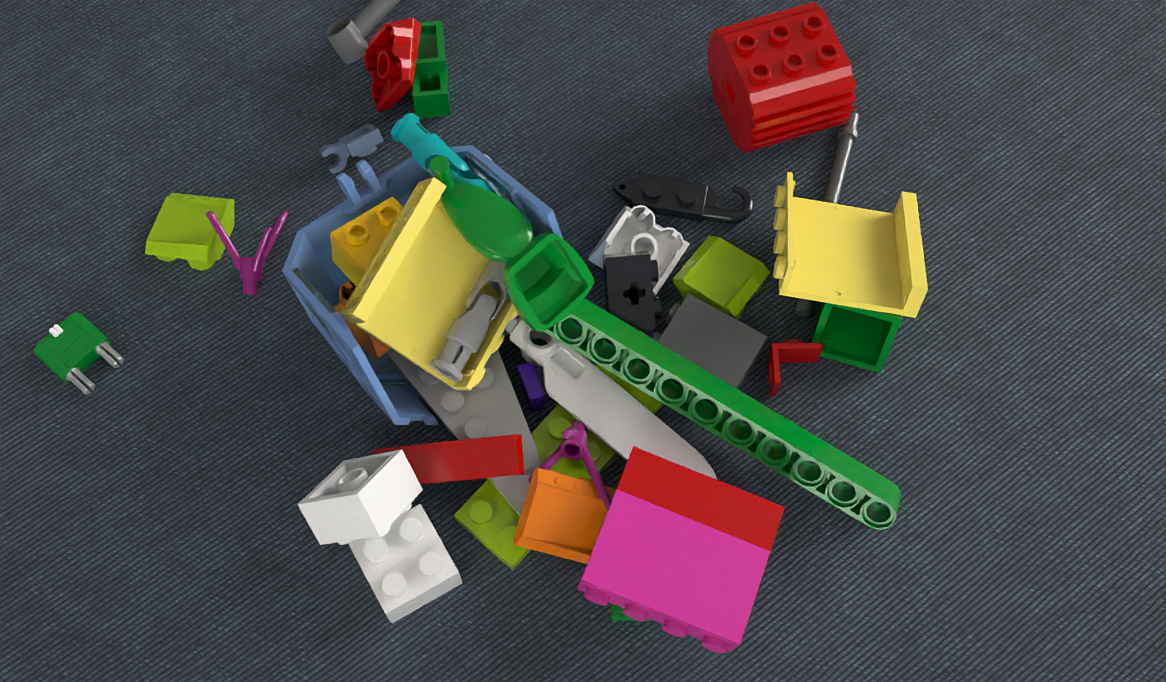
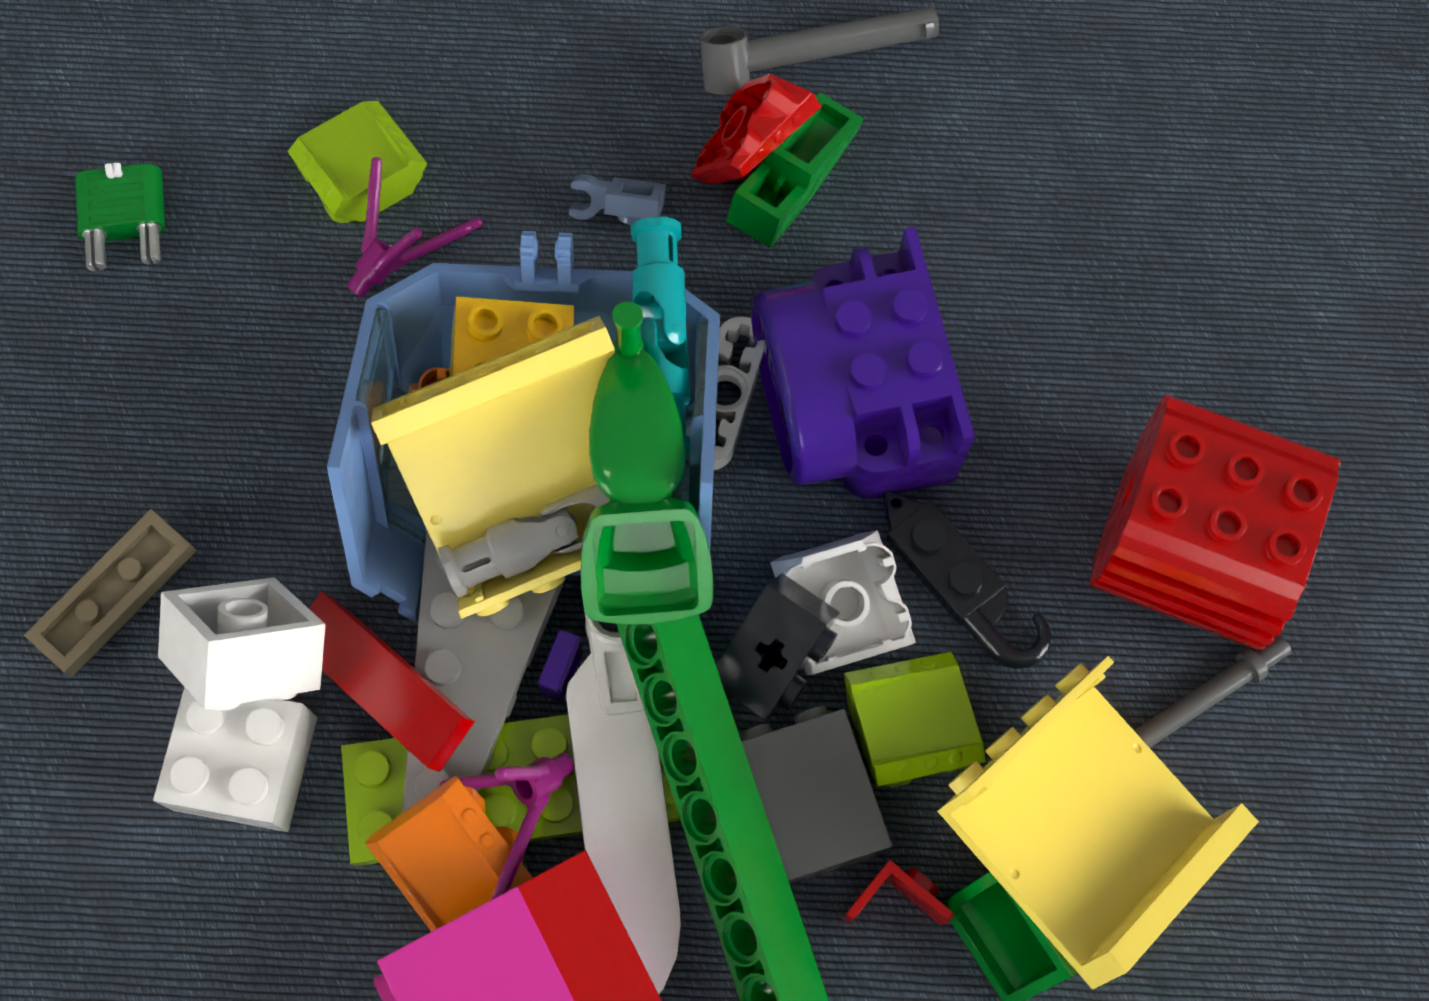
camera: 40 degrees right, 5 degrees up
none -> dark tan plate [24,509,197,677]
none -> dark purple brick [751,226,975,499]

